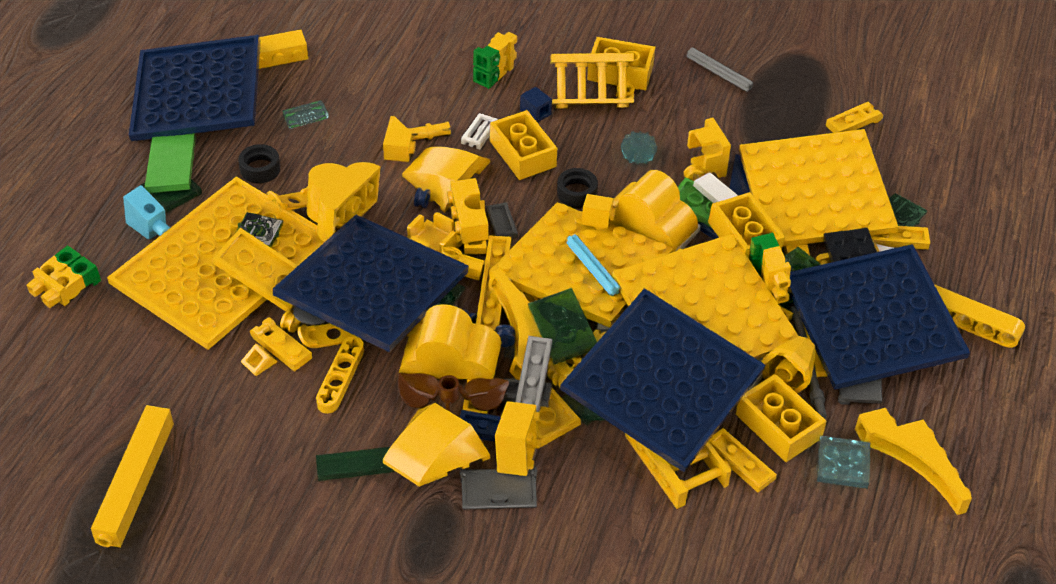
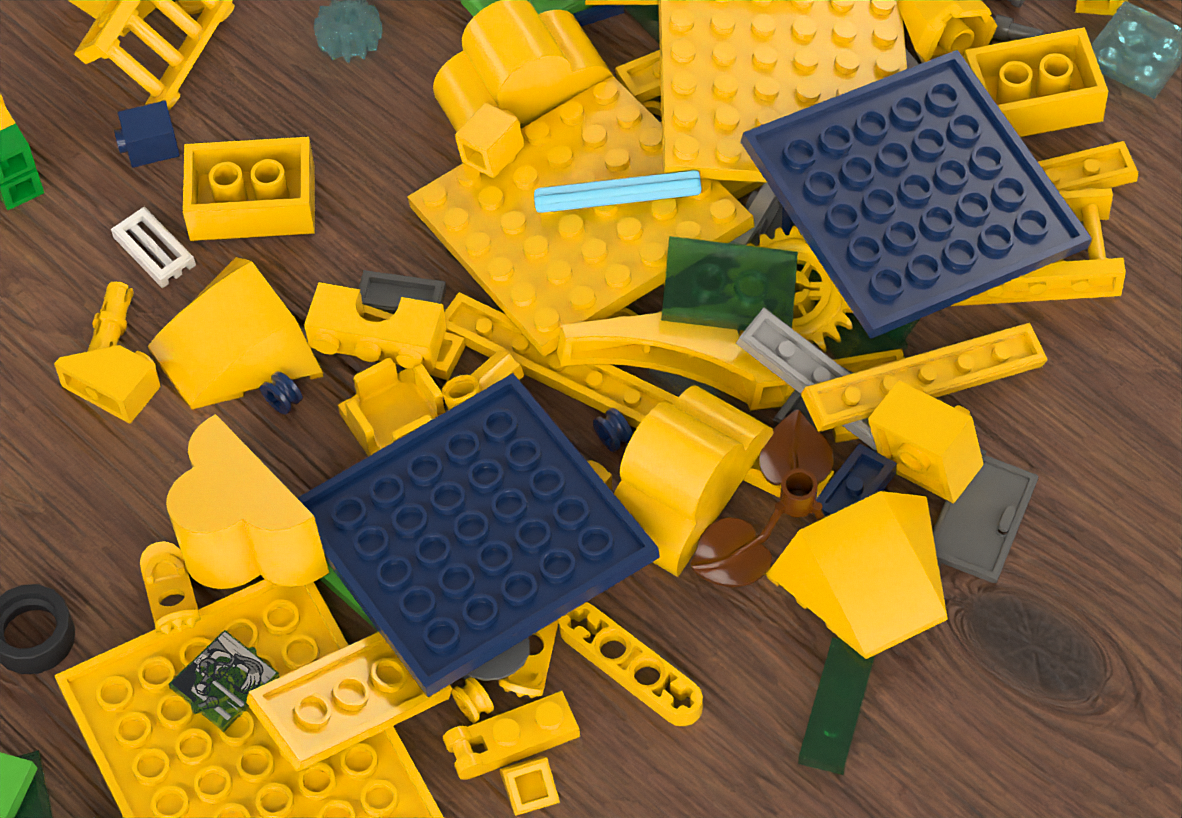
camera: 60 degrees left, 10 degrees up
dark blue bush [494,325,516,347] -> none
black tyre [557,168,598,208] -> none
none -> yellow tile [801,323,1048,432]

